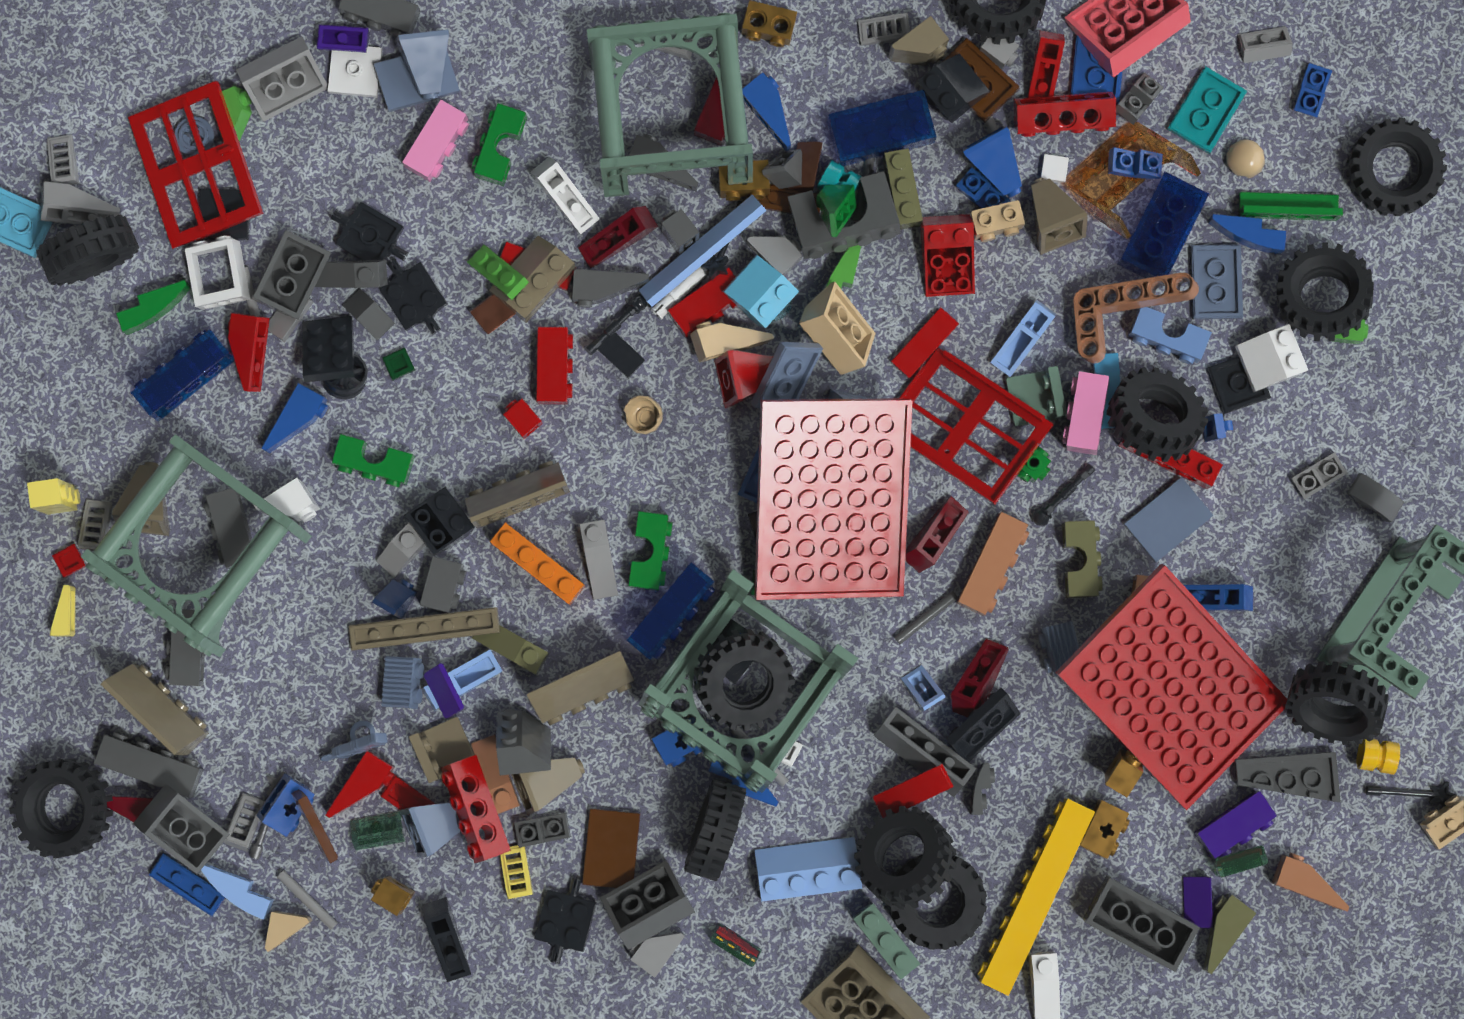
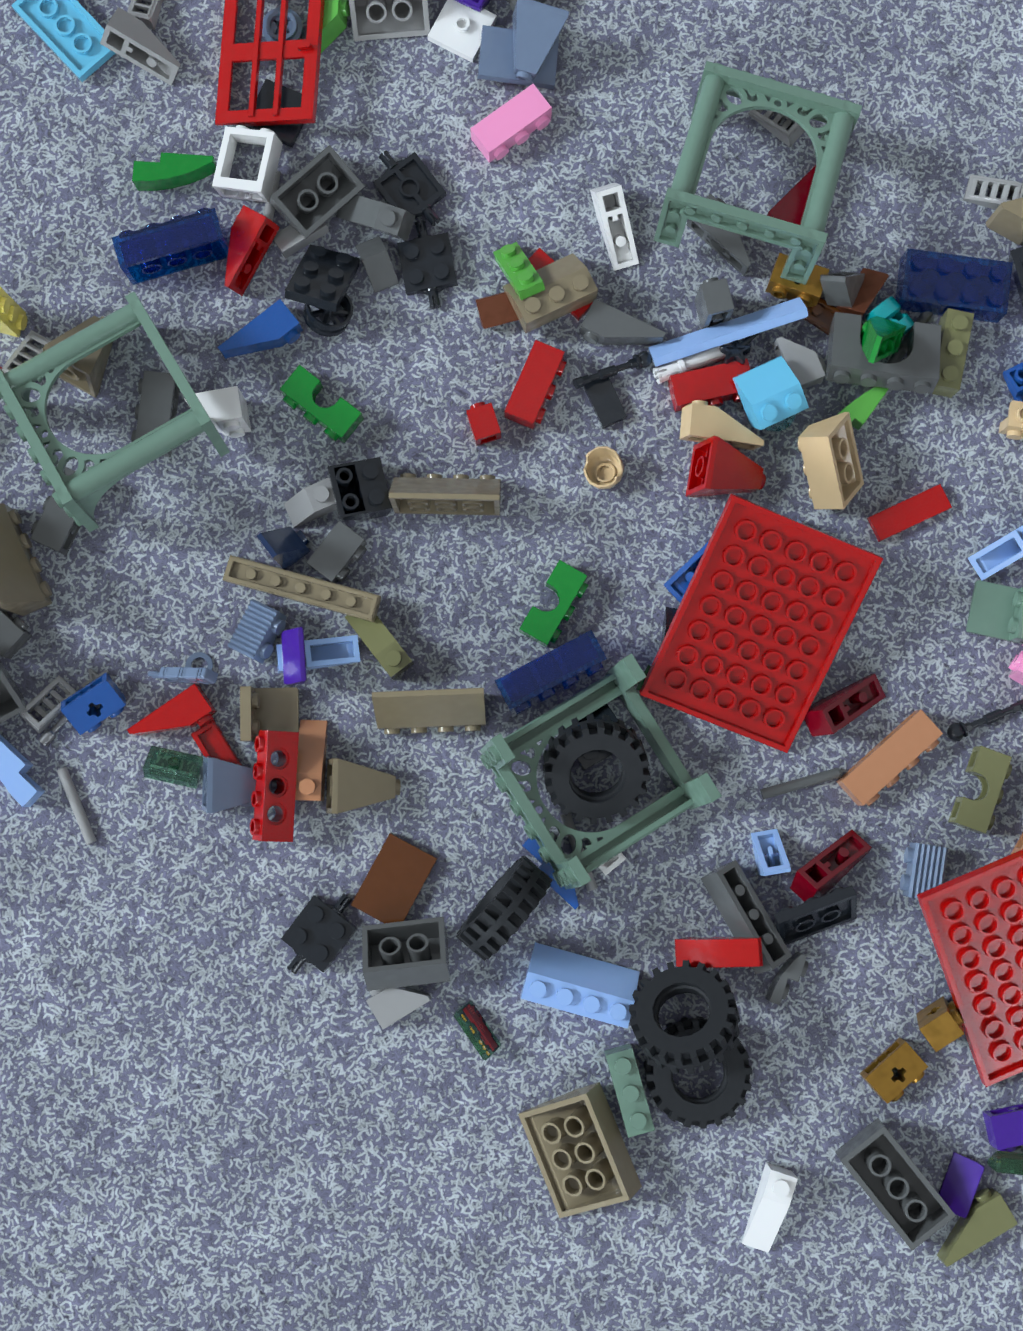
camera: 30 degrees right, 0 degrees up
black tyre [36,214,139,286] -> none
tan slope [265,911,313,952] -> none
reddish brown tile [291,789,338,864] -> none
pearl gold brick [371,876,415,916] -> none
dark green tile [382,347,416,381] -> none
black slope [423,897,471,982] -> none
green arch [472,103,527,187] -> none
orange brick [490,522,585,606] -> none
dark grey slope [496,709,551,776] -> none
light yellow slope [500,845,533,899] -> none
dark grey slope [514,812,571,848] -> none
dark red slope [578,206,658,269] -> none
light grey slope [580,520,618,600] -> none
blue brick [652,716,703,767] -> none
pearl gold brick [742,0,797,47] -> none
blue slope [742,72,791,152] -> none
sand blue tile [751,342,823,408] -> none
red door [900,348,1054,505] -> none
red slope [921,214,975,297] -> none
yellow brick [977,798,1095,996] -> none
green brick [1017,446,1051,483] -> none

